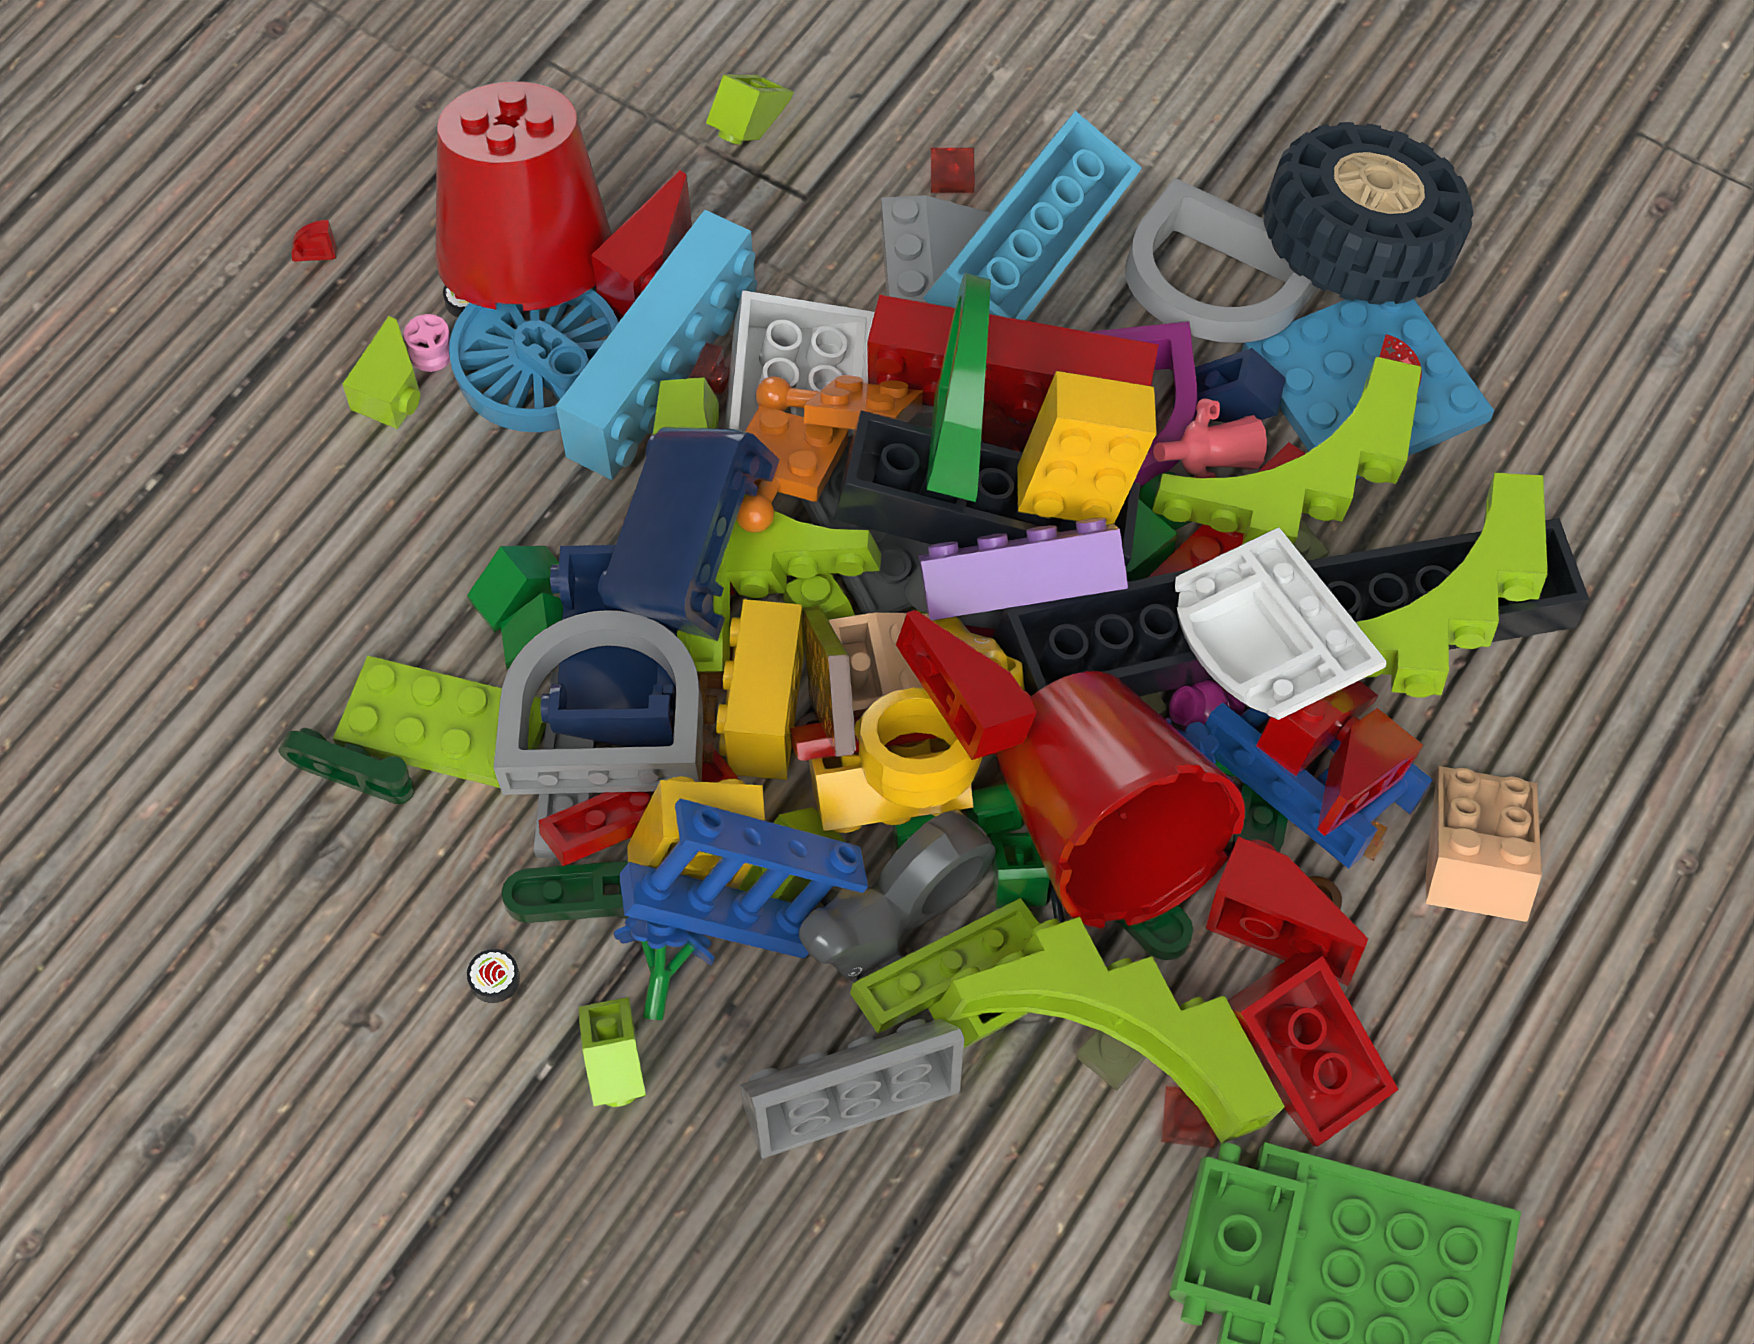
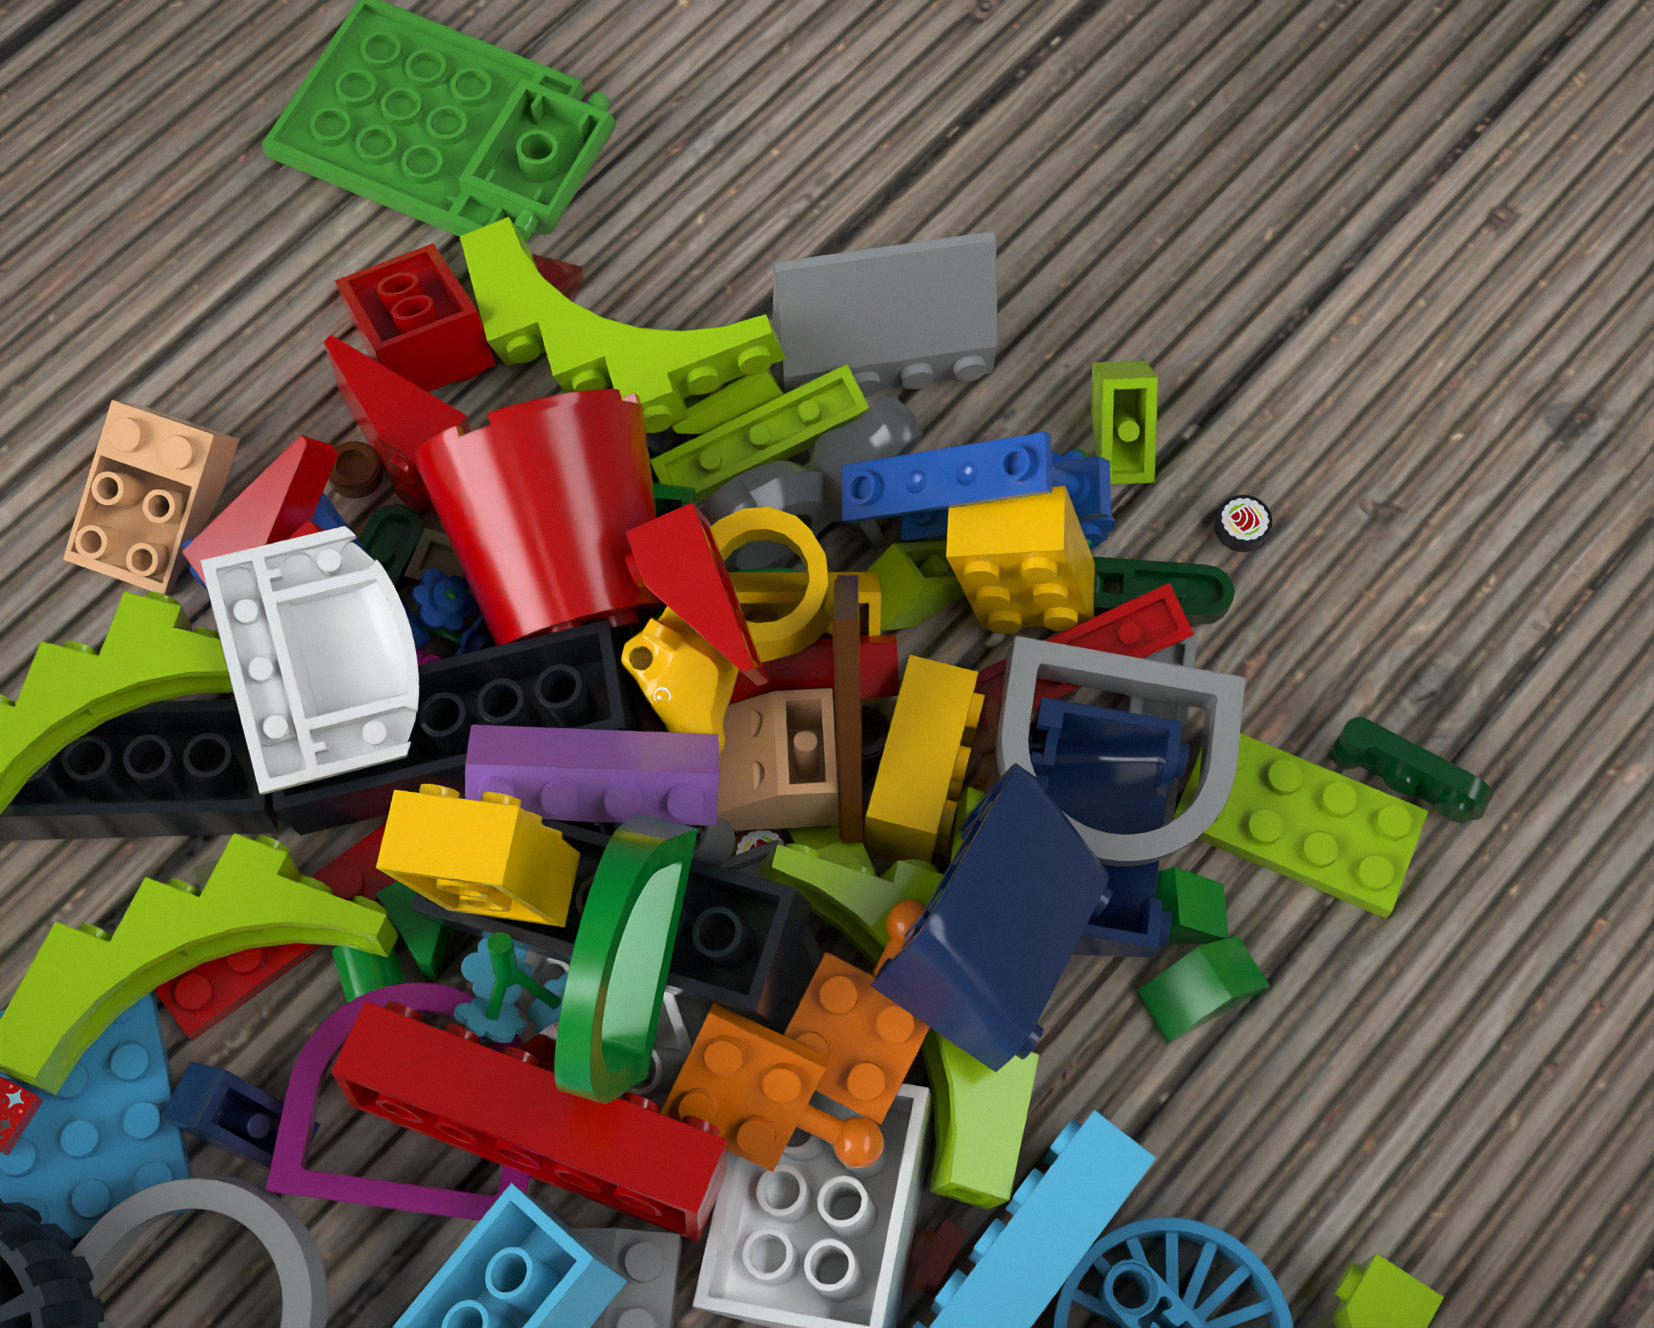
camera: 175 degrees left, 5 degrees up
coral piece [1153,399,1267,478] -> none

